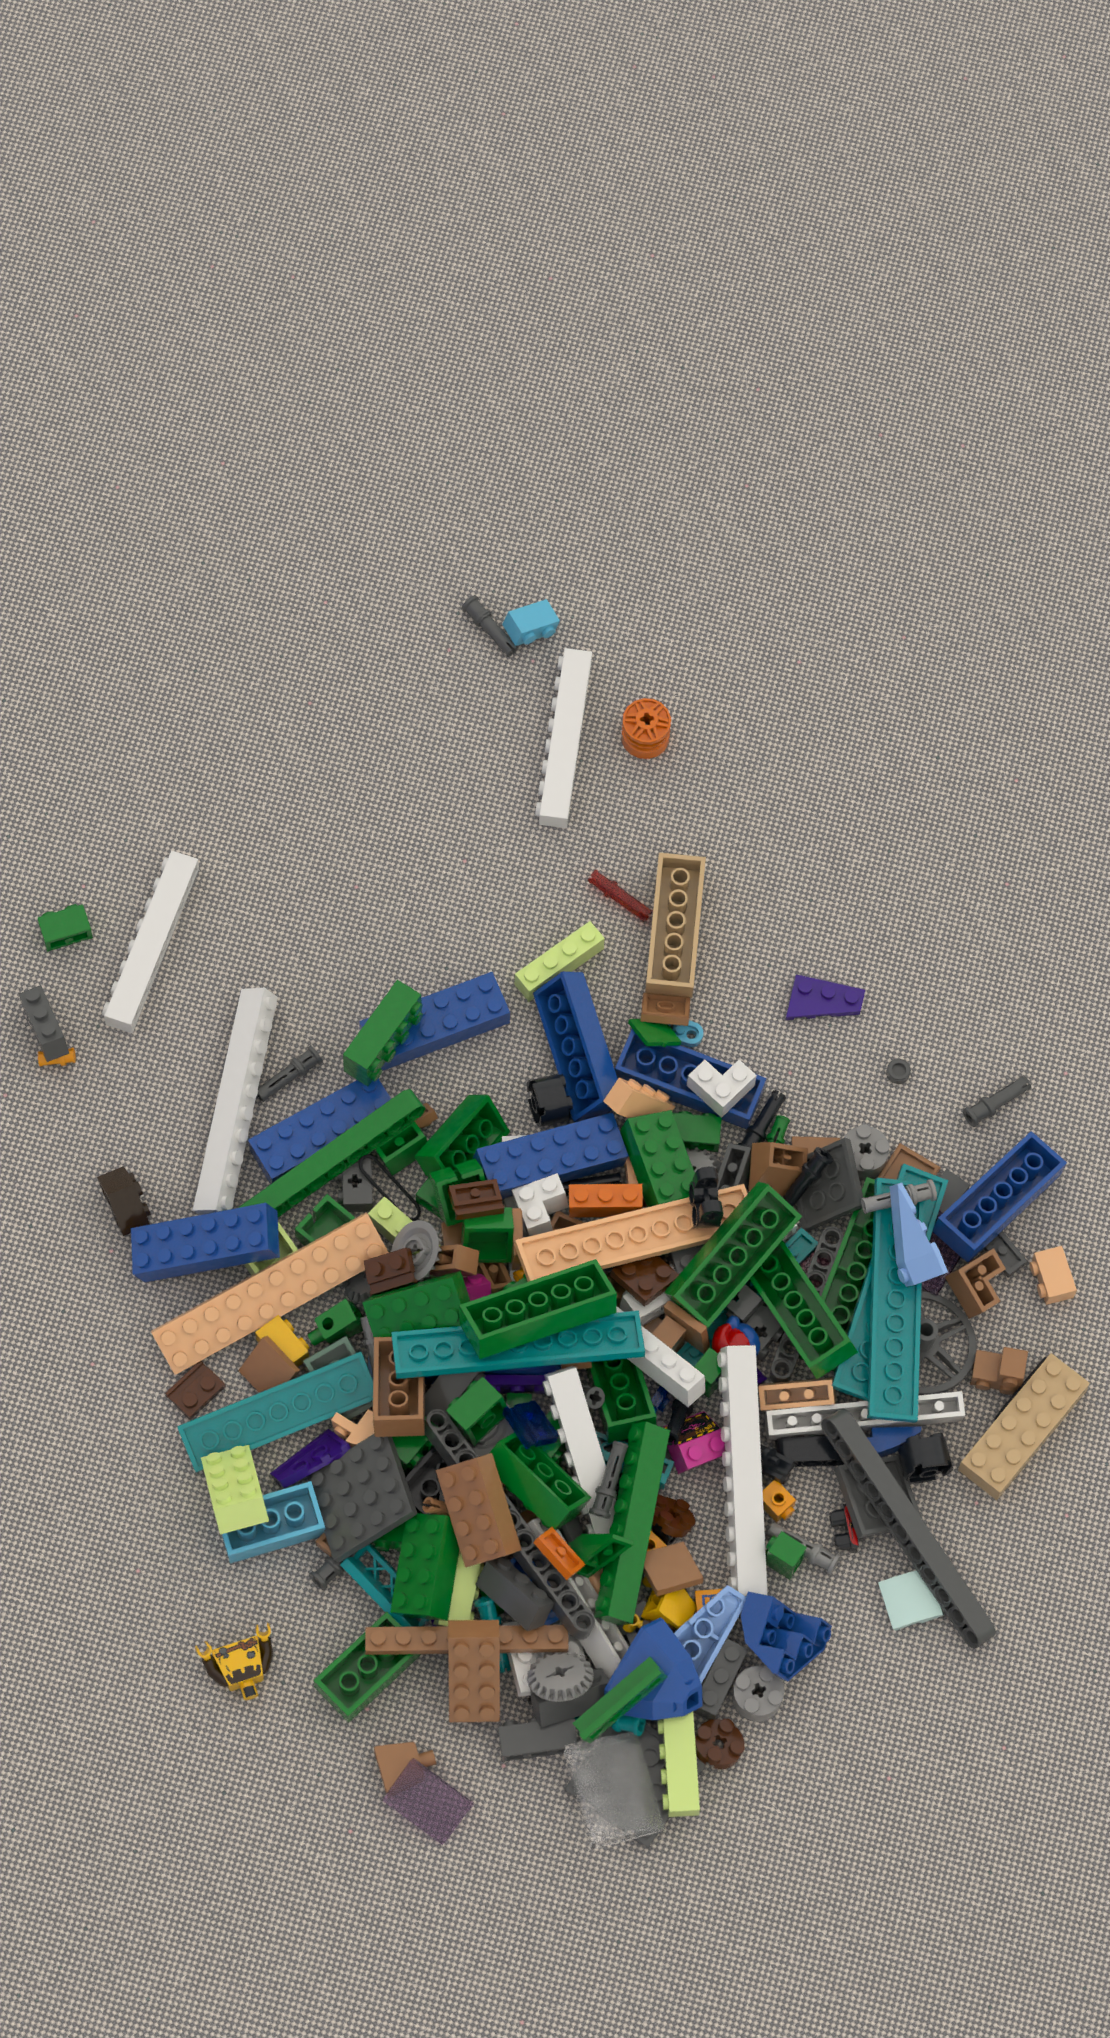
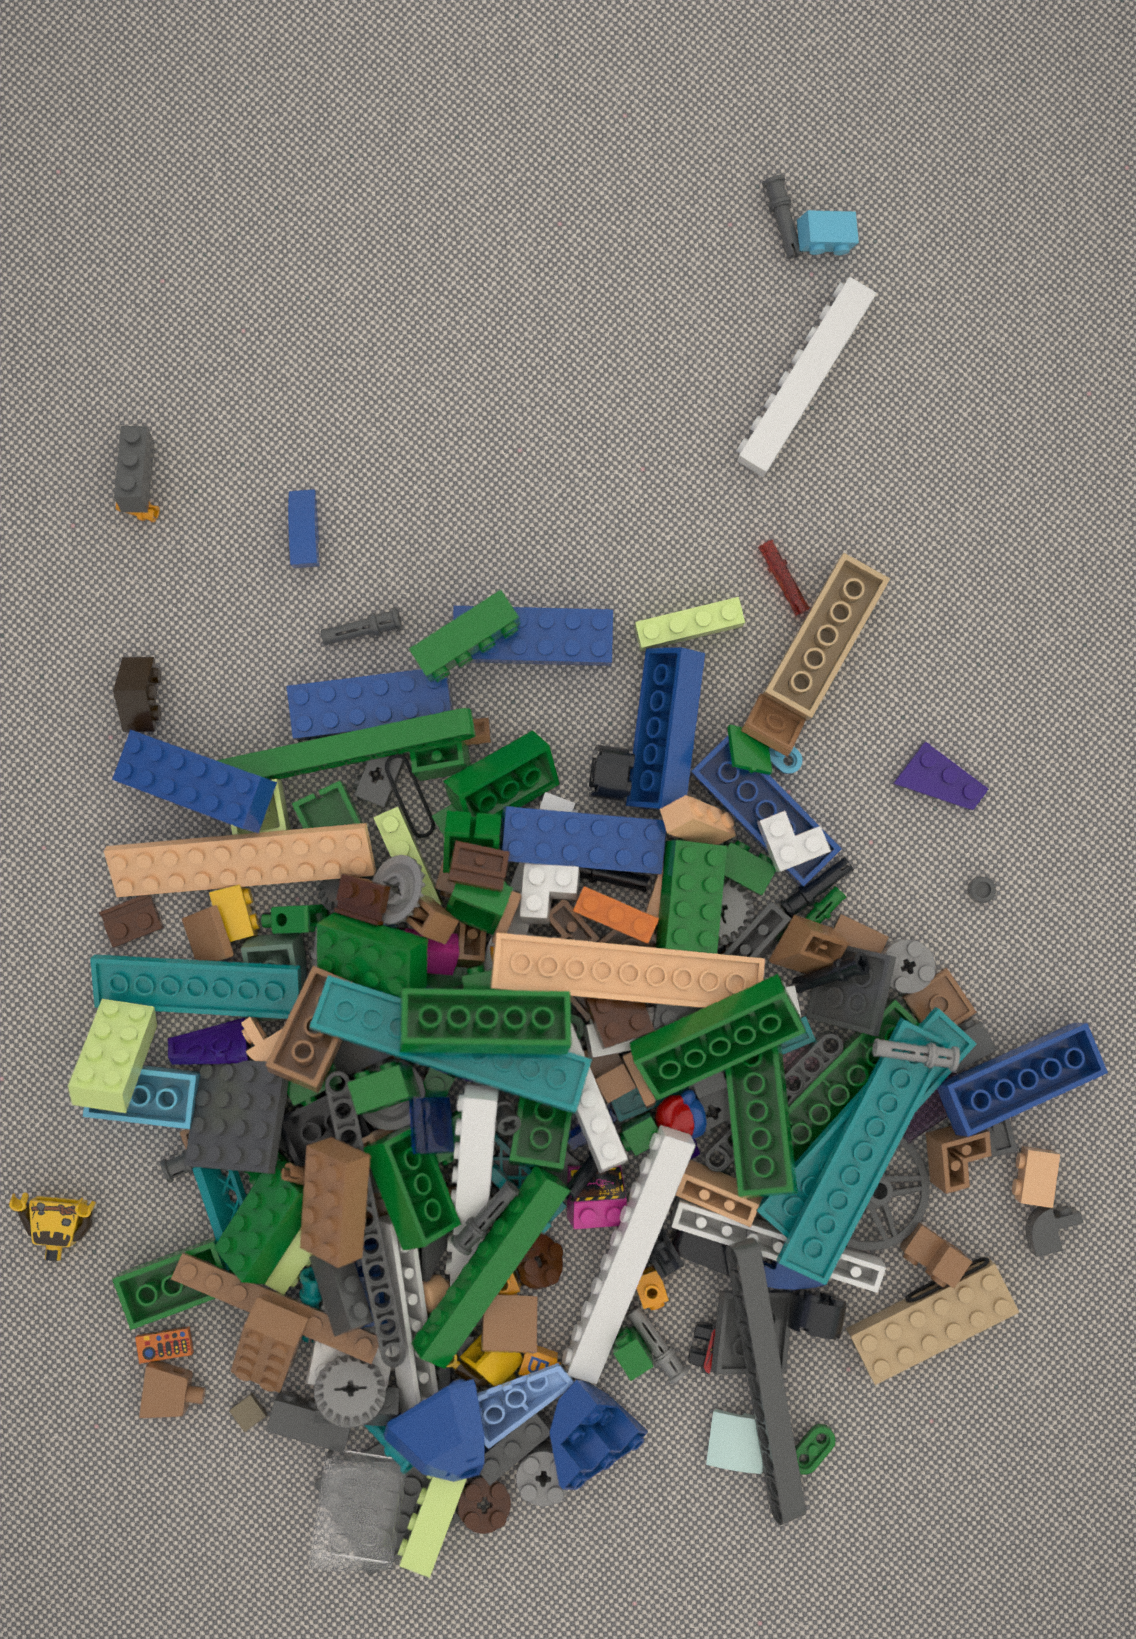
camera: 30 degrees right, 20 degrees up
green brick [37,904,93,952] -> none
white brick [102,850,199,1034] -> none
white brick [192,987,278,1215] -> none
clear purple piece [382,1758,474,1845] -> none
orange plate [533,1527,586,1580] -> none
green slope [568,1534,633,1578] -> none
green fence [573,1657,667,1744] -> none
orange wheel [621,698,671,759] -> none
black piece [689,1166,723,1228] -> none
light blue wedge [890,1183,948,1287] -> none
dark grey pin [963,1075,1031,1127] -> none
none -> tile [135,1326,194,1364]
none -> dark tan tile [229,1393,267,1432]
none -> blue slope [288,489,320,568]
none -> green plate [795,1424,836,1475]
none -> dark grey brick [1025,1206,1084,1257]

